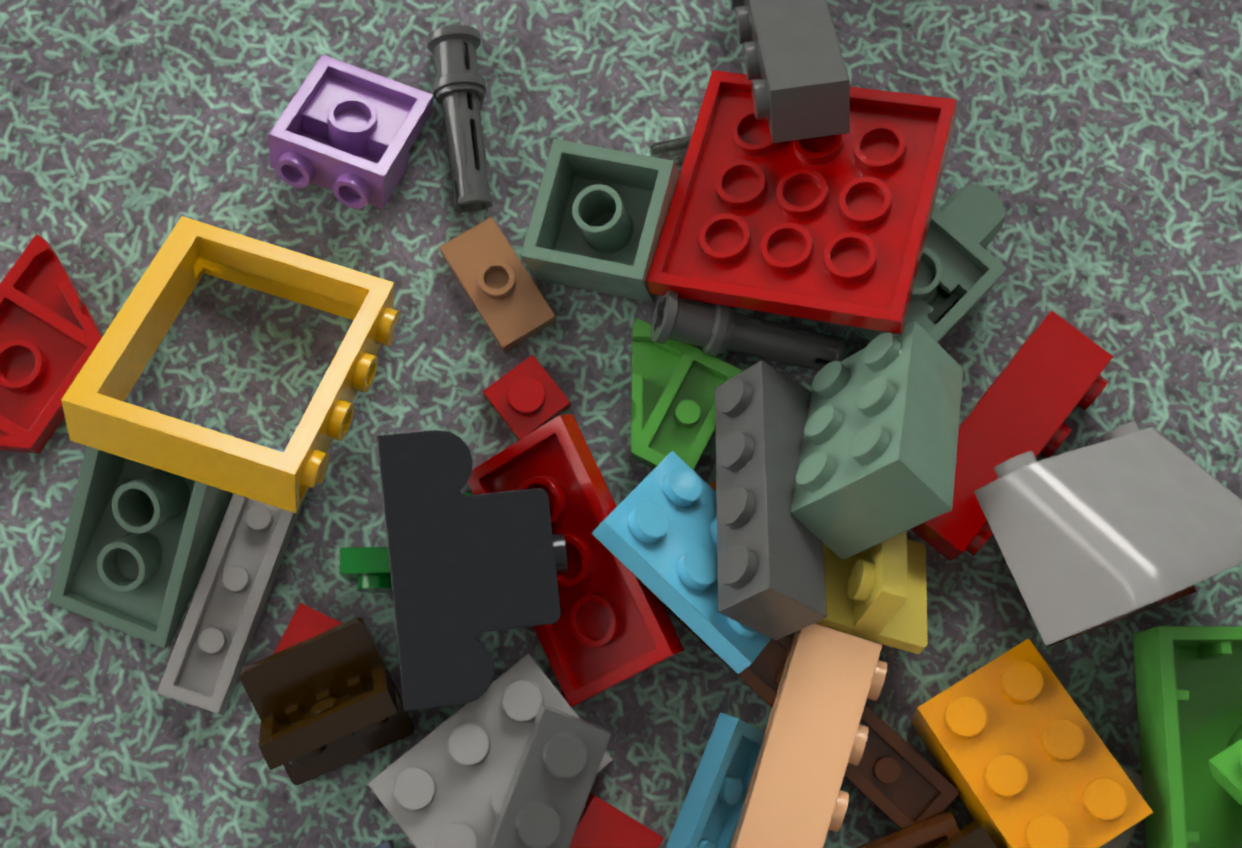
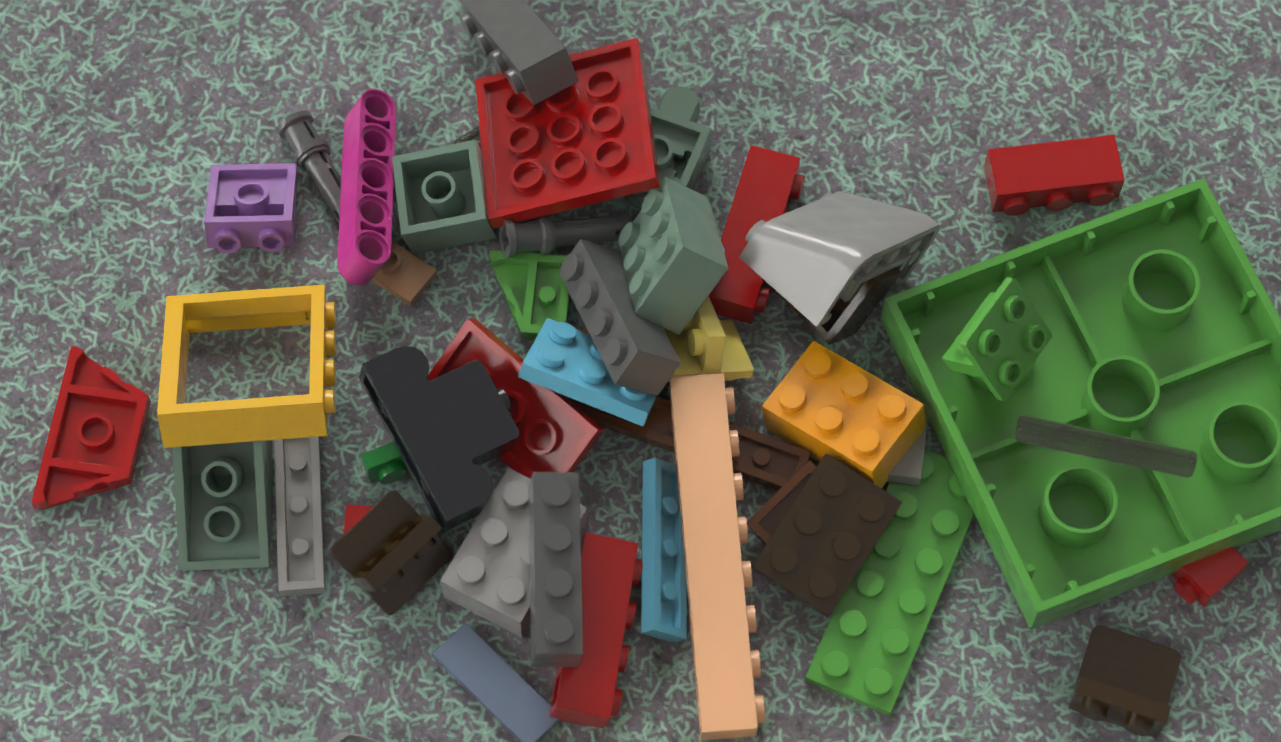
camera: 20 degrees left, 10 degrees down
red plate [483,354,571,440] -> none
none -> dark pink beam [337,89,396,286]

